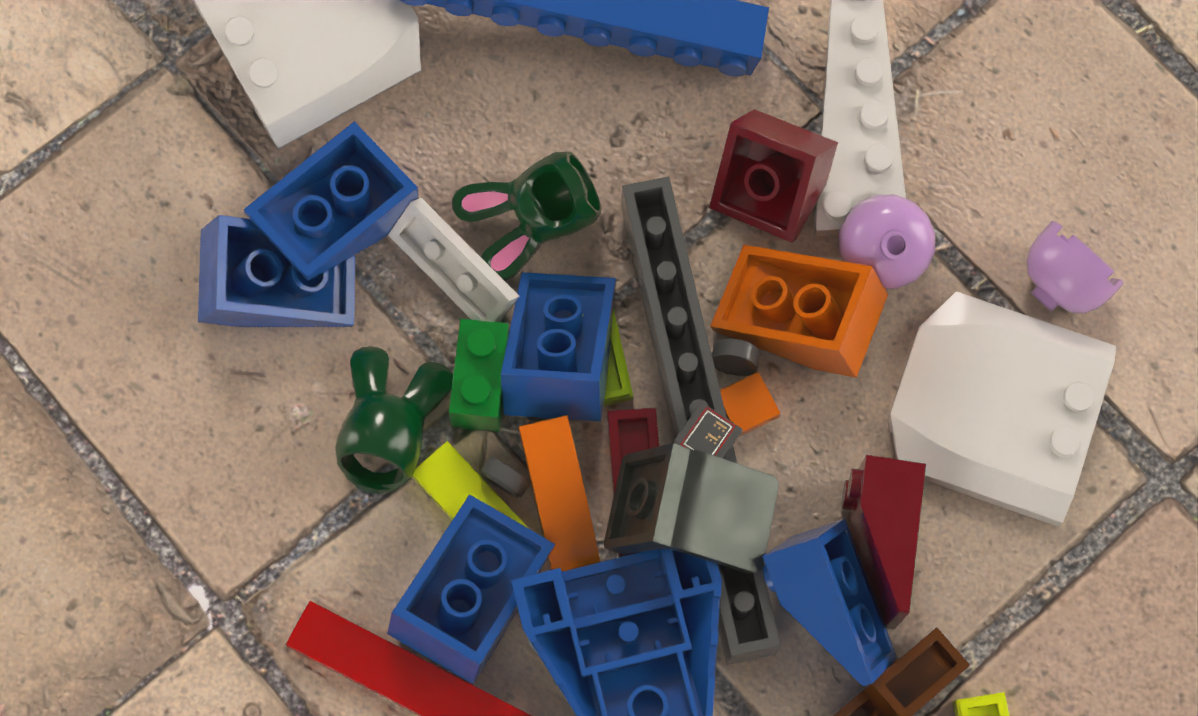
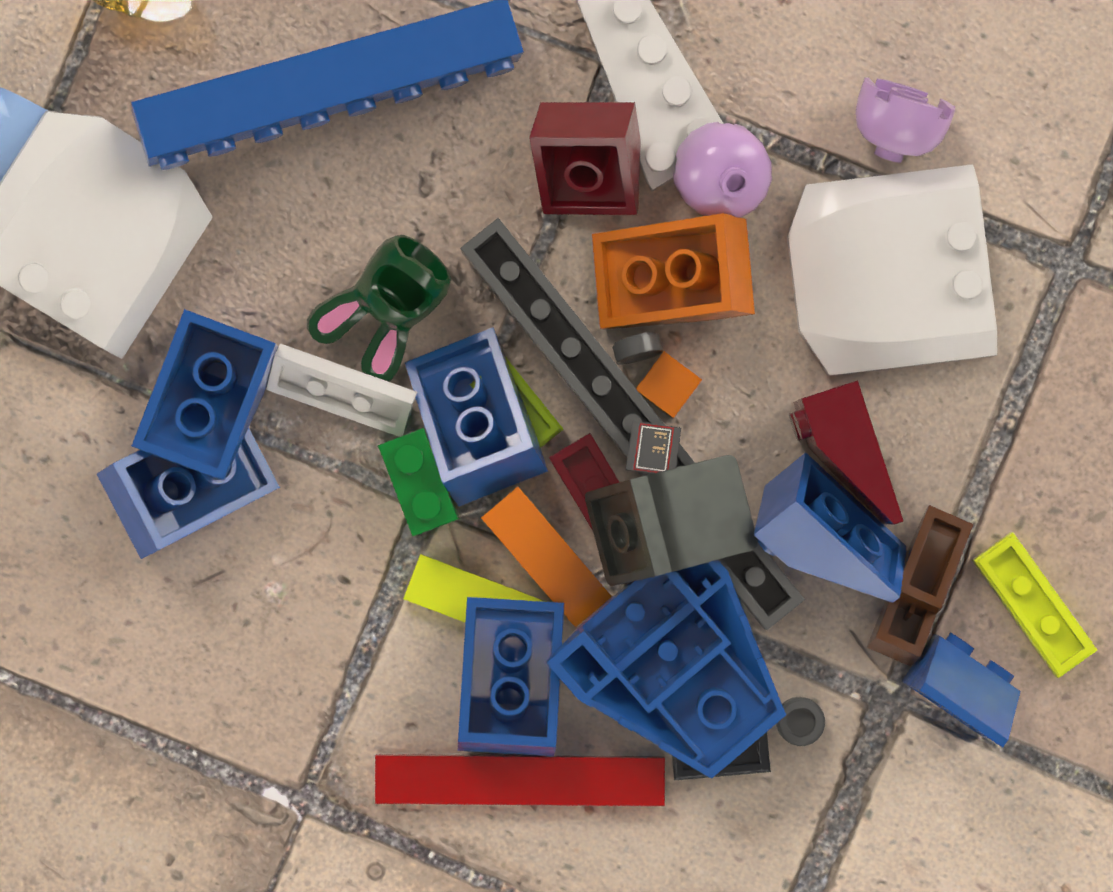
camera: 20 degrees left, 15 degrees up
dark green piece [335,346,453,494] -> none
dark grey tile [480,457,531,498] -> none

